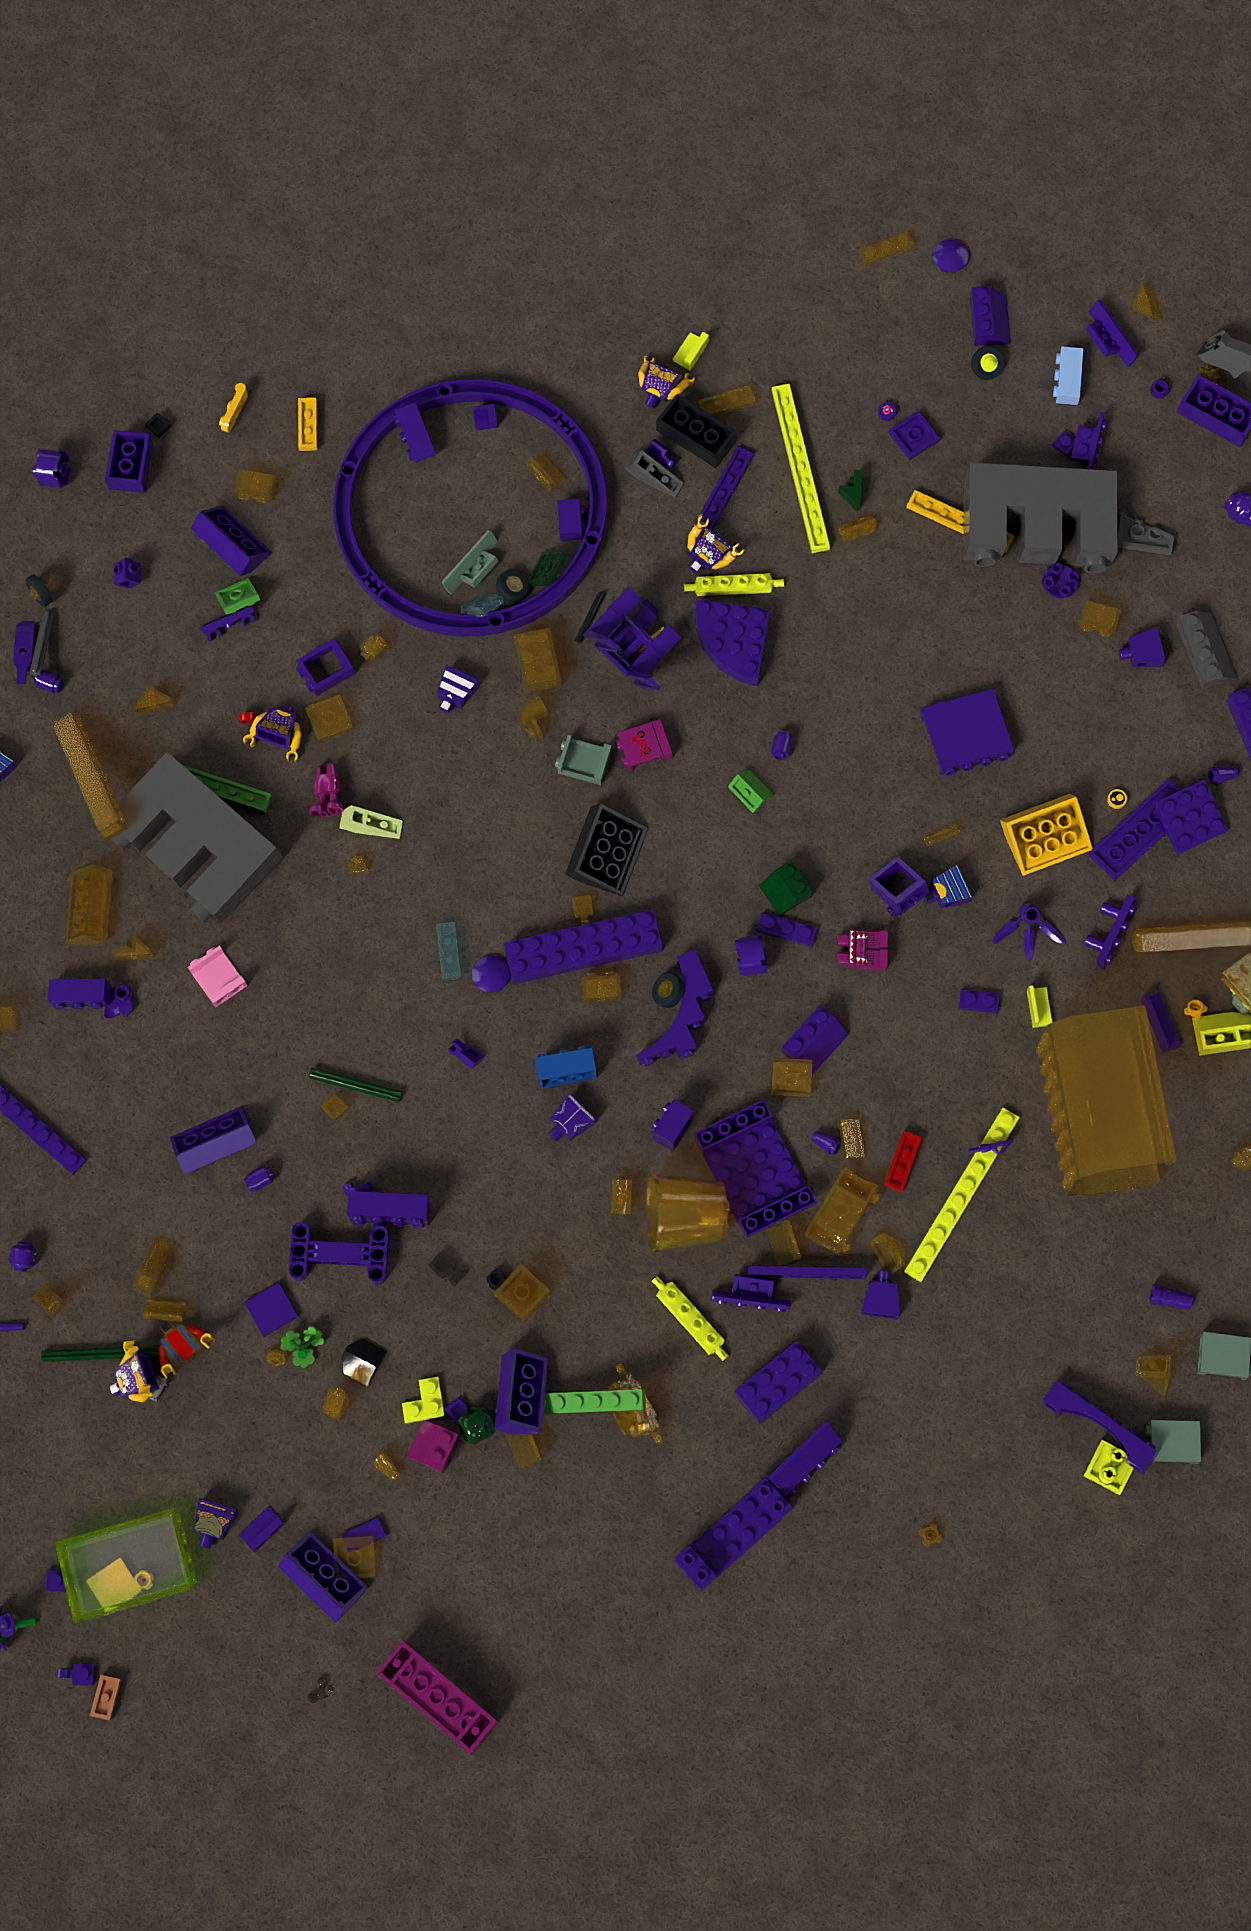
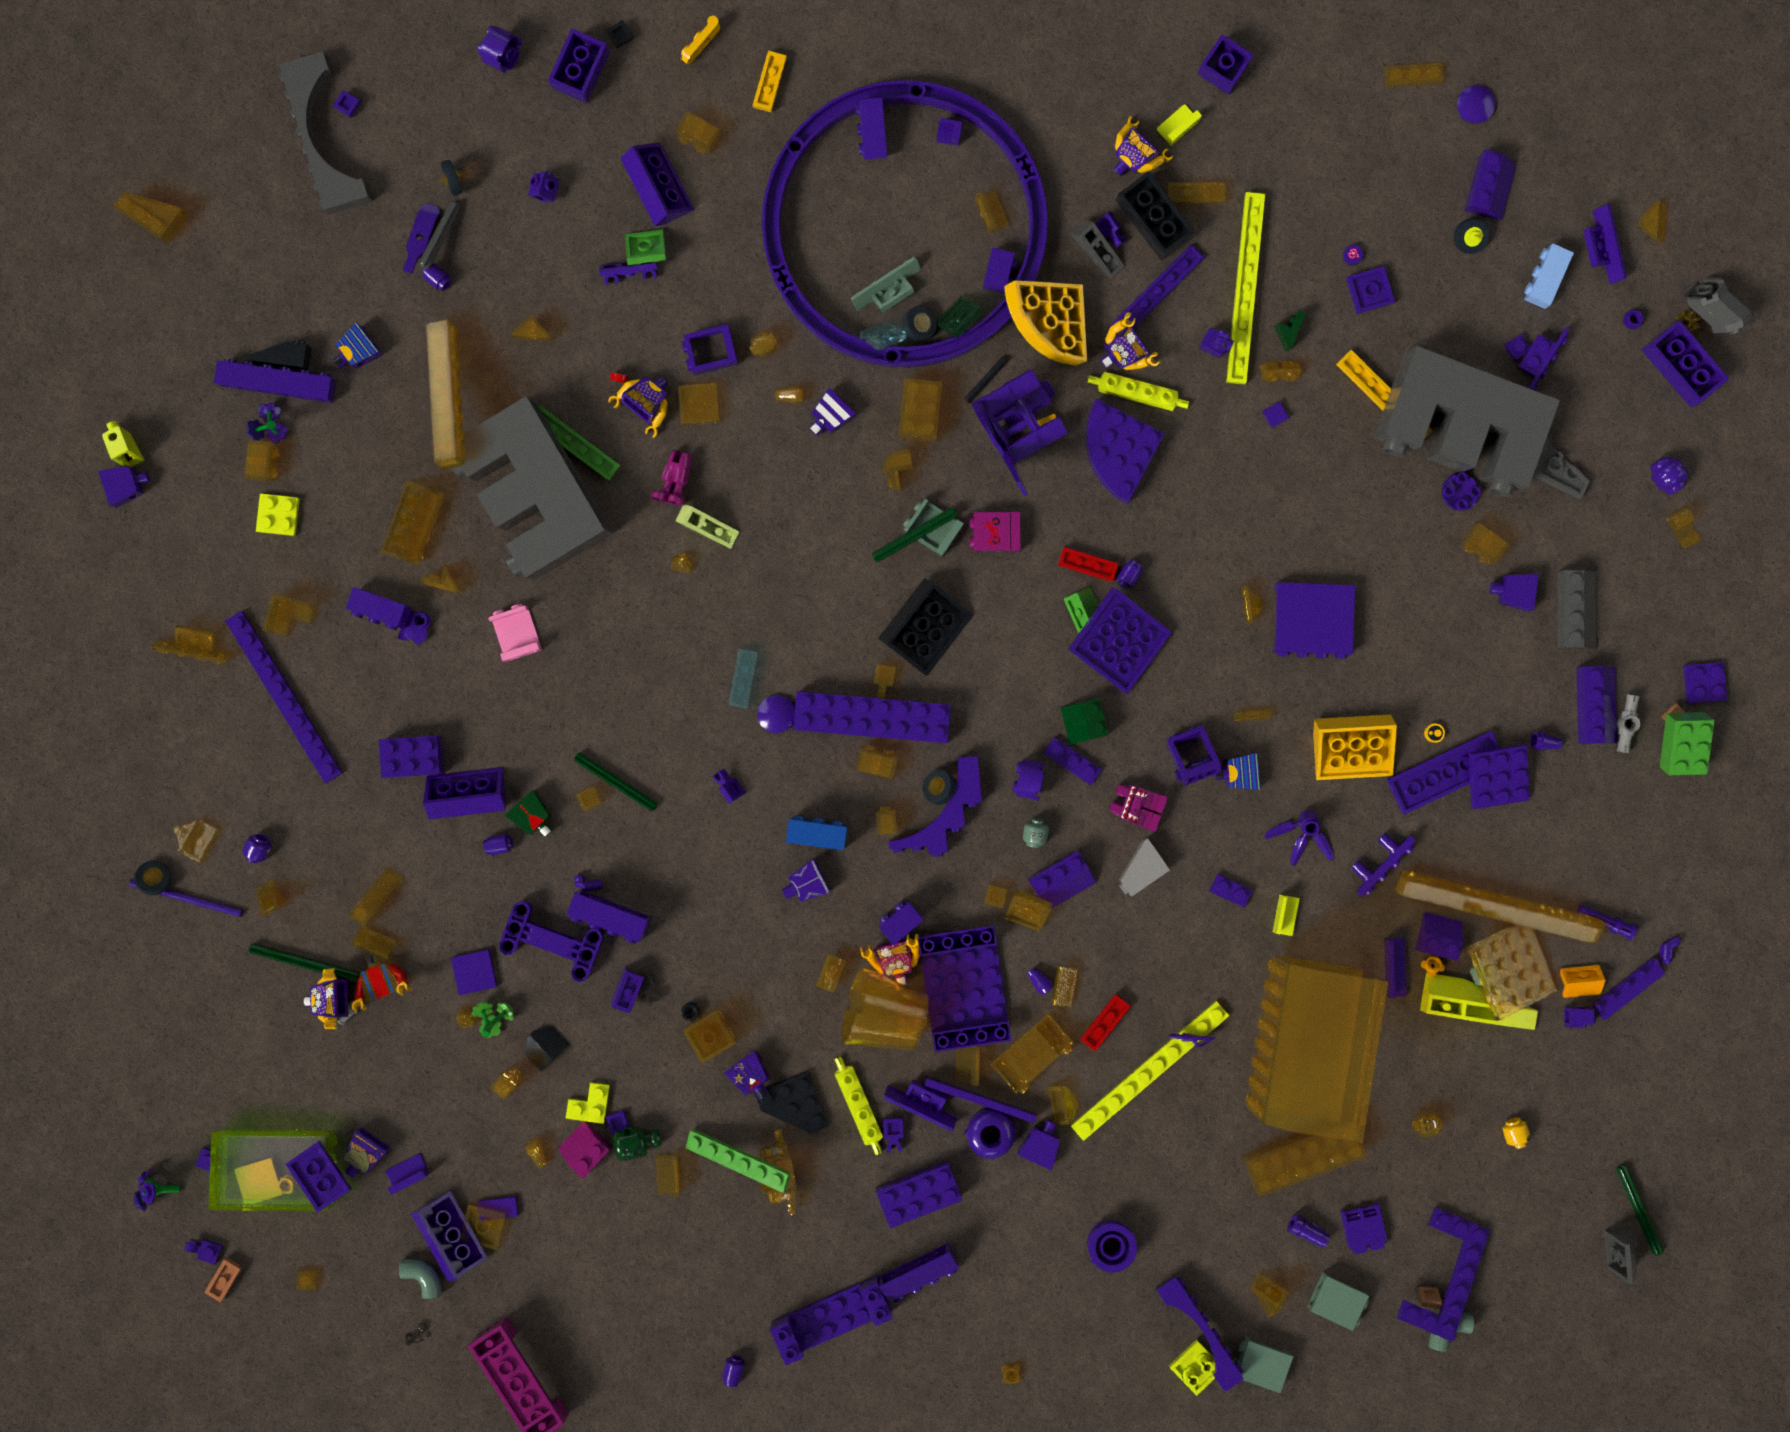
camera: 15 degrees right, 15 degrees up
dark purple slope [494,1348,548,1435] -> none
none -> dark purple plate [285,1141,352,1213]
none -> clear yellow plate [296,1269,318,1291]
none -> dark purple brick [379,735,444,778]
none -> sand green cylinder [399,1259,441,1299]
none -> dark green torso [505,790,553,837]
none -> dark purple panel [611,967,644,1013]
none -> dark purple brick [722,1355,745,1387]
none -> dark purple torso [724,1051,770,1100]
none -> black plate [754,1072,829,1133]
none -> clear yellow cone [775,385,804,404]
none -> torso [860,934,920,986]
none -> dark green axle [872,507,958,563]
none -> clear yellow brick [876,806,897,835]
none -> dark purple plate [883,1117,903,1152]
none -> dark purple piece [964,1108,1017,1160]
none -> clear yellow plate [984,884,1007,908]
none -> yellow brick [1004,280,1087,366]
none -> sand green head [1022,818,1049,848]
none -> red plate [1057,547,1118,582]
none -> dark purple plate [1067,587,1172,694]
none -> dark purple piece [1087,1220,1137,1273]
none -> light grey slope [1119,838,1170,896]
none -> dark purple brick [1197,34,1254,95]
none -> dark purple brick [1199,328,1234,358]
none -> clear yellow slope [1241,585,1265,625]
none -> clear yellow brick [1241,1116,1368,1197]
none -> dark purple tile [1262,402,1289,428]
none -> dark purple plate [1340,1202,1387,1254]
none -> dark purple slope [1415,912,1463,961]

